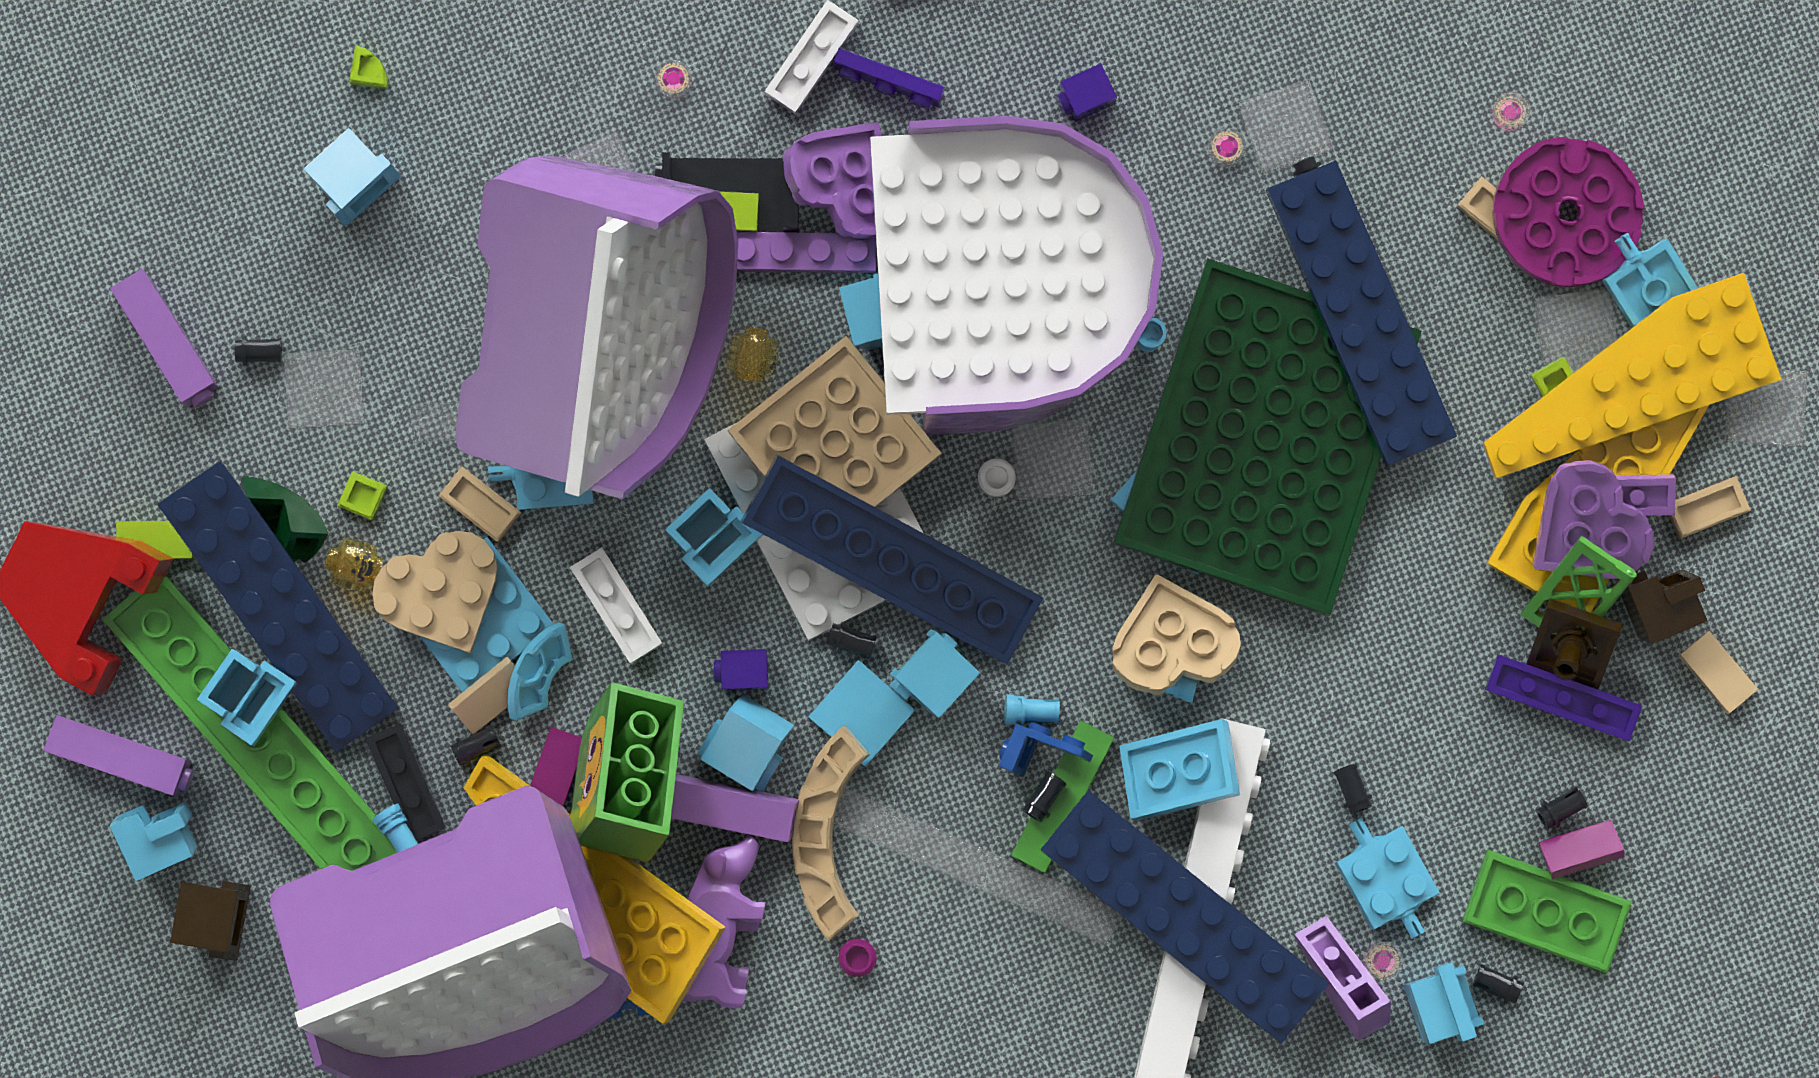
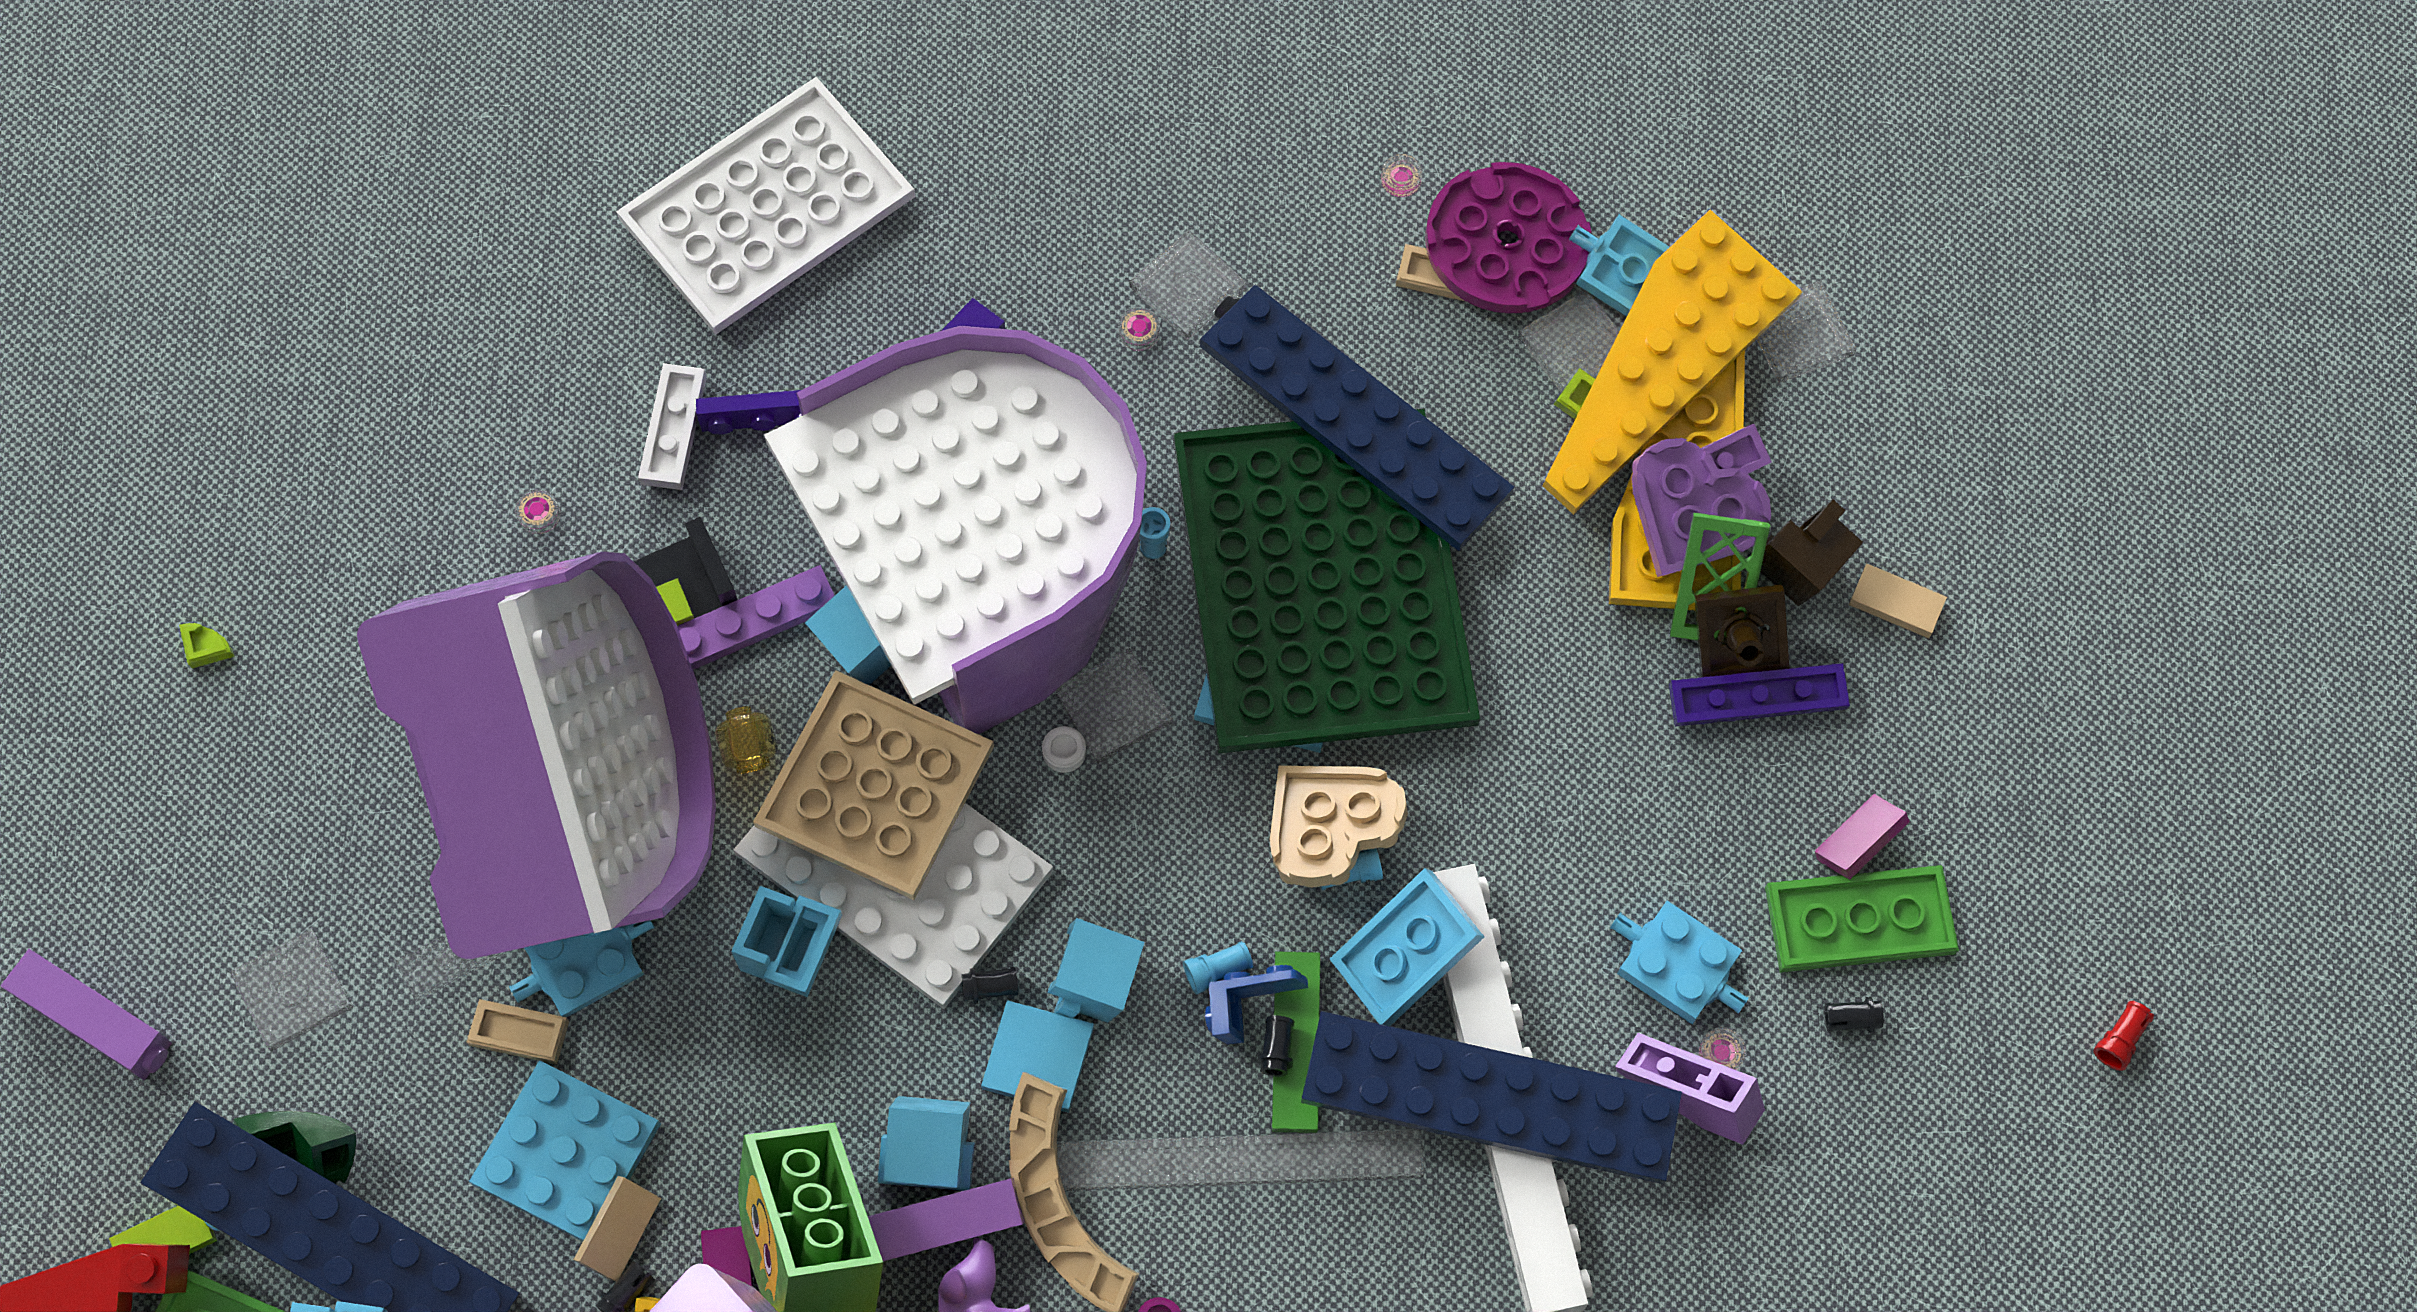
camera: 25 degrees left, 15 degrees down
black pin [235,336,282,366] -> none
plate [304,128,401,227] -> none
clear yellow head [324,538,383,592] -> none
lime tile [337,471,388,521] -> none
tan plate [372,531,498,654] -> none
medium azure tile [508,622,573,721] -> none
white plate [570,547,663,664] -> none
dark purple brick [714,649,769,691] -> none
dark blue plate [740,454,1043,665] -> none
medium lavender plate [782,122,882,239] -> none
black pin [1333,763,1373,814] -> none
medium azure plate [1403,963,1484,1044] -> none
black pin [1536,786,1588,829] -> none
tan tile [1669,476,1751,540] -> none

